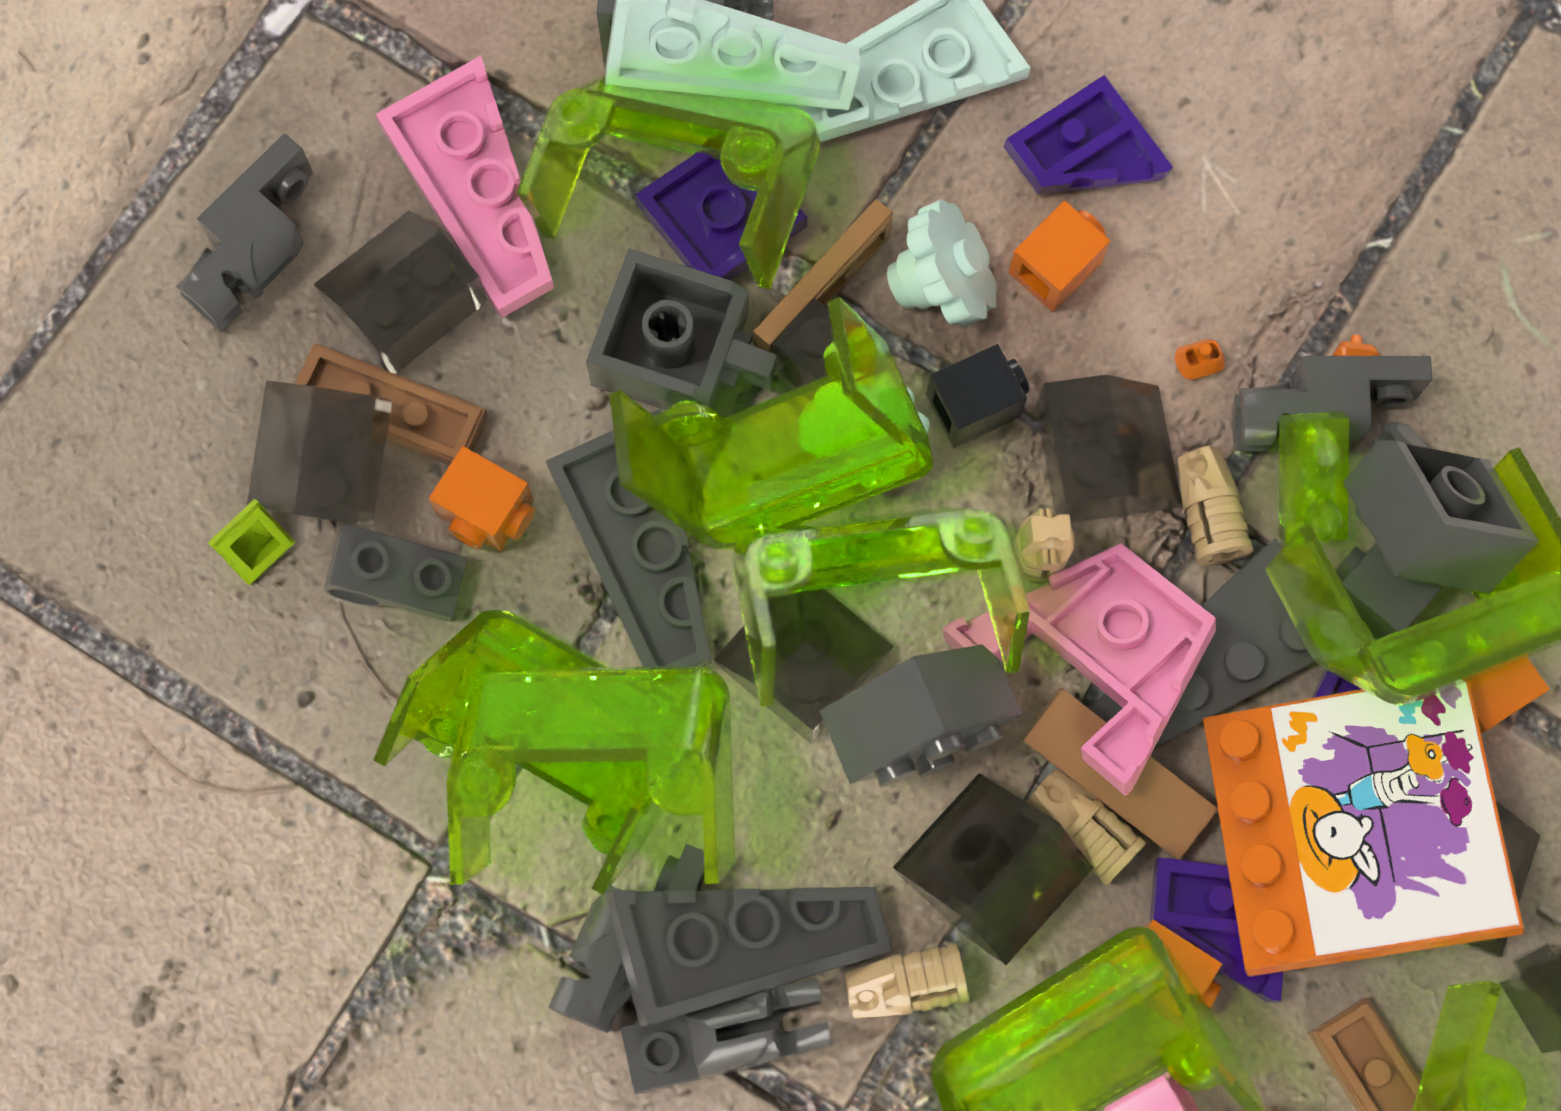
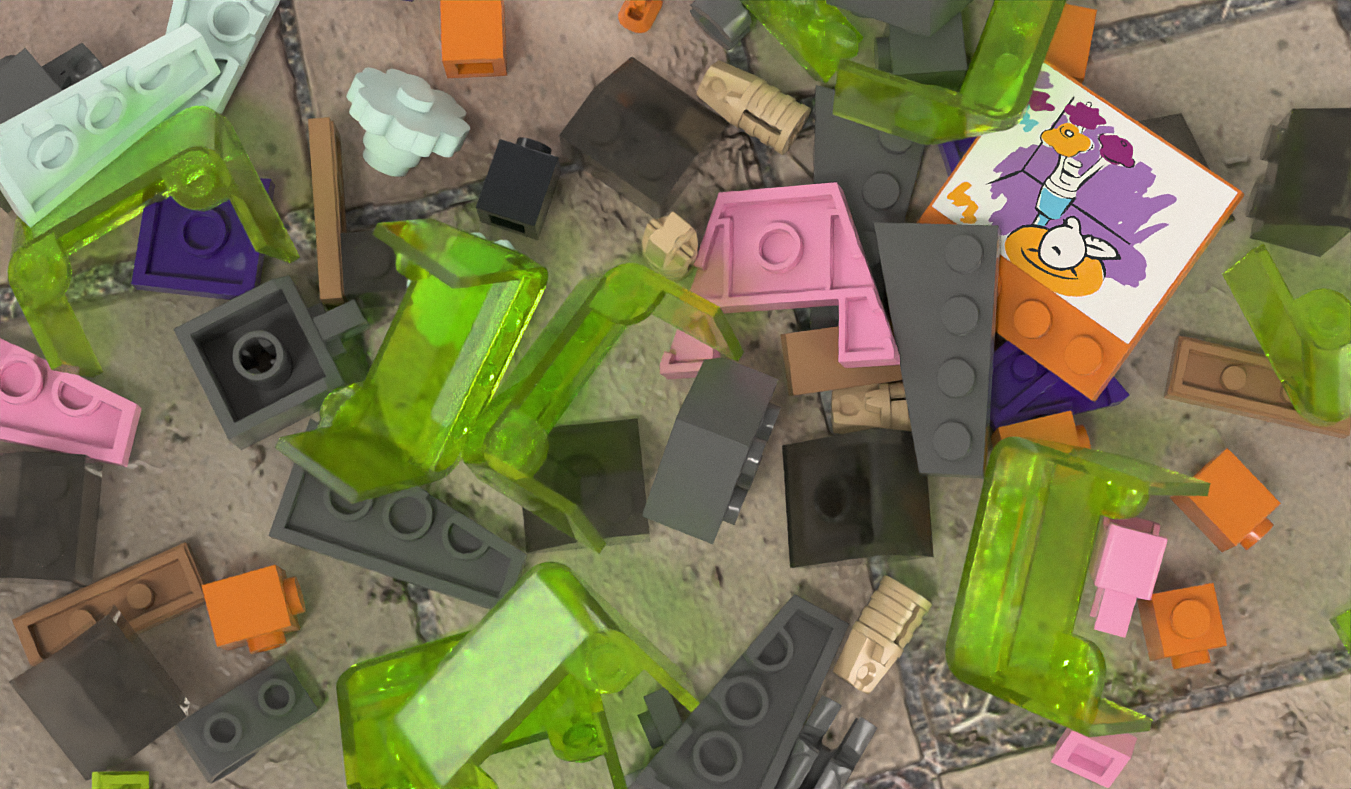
camera: 45 degrees left, 5 degrees up
none -> dark grey wing [874,222,1001,479]

